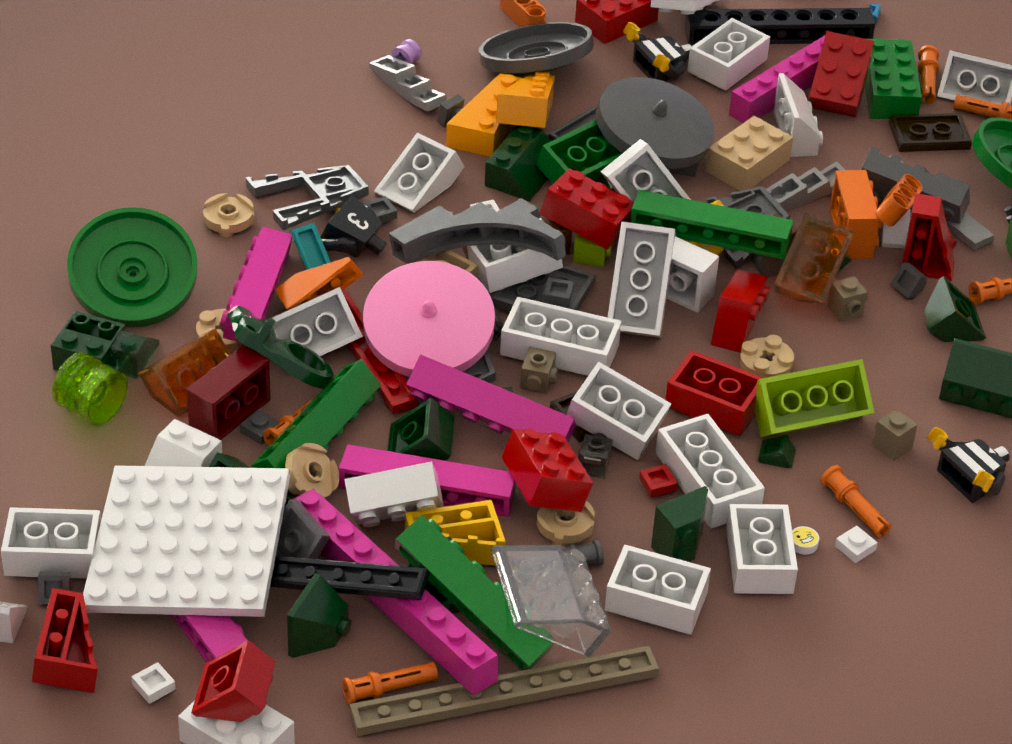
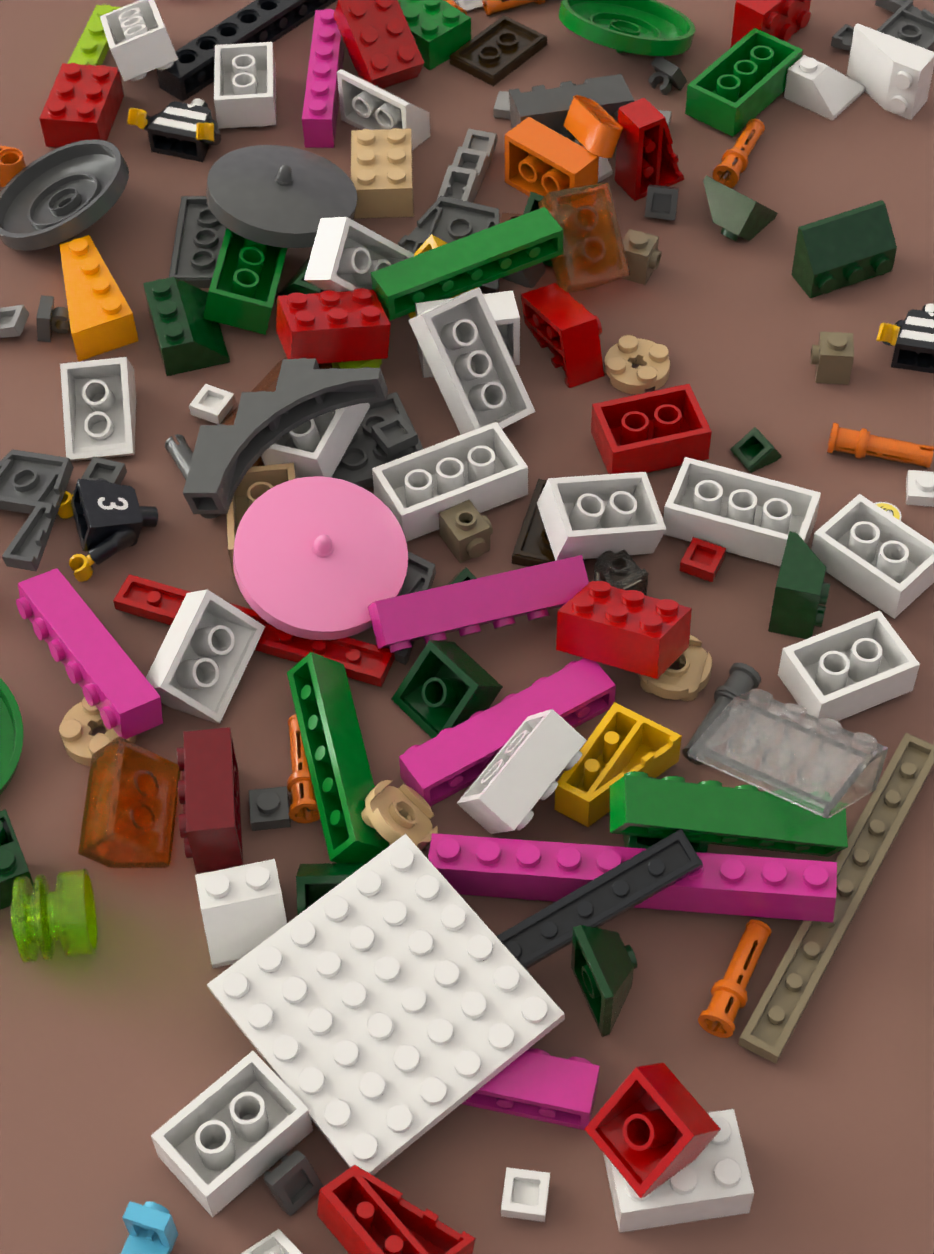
camera: 40 degrees left, 10 degrees up
clear green slope [110,331,159,379] -> none
dark green animal [227,306,334,389] -> none
orange slope [275,257,364,310] -> none
flat silver plate [276,499,331,559] -> none
teal tile [290,223,331,270] -> none
light orange wedge [496,71,555,128] -> none
lime slope [754,359,875,438] -> none

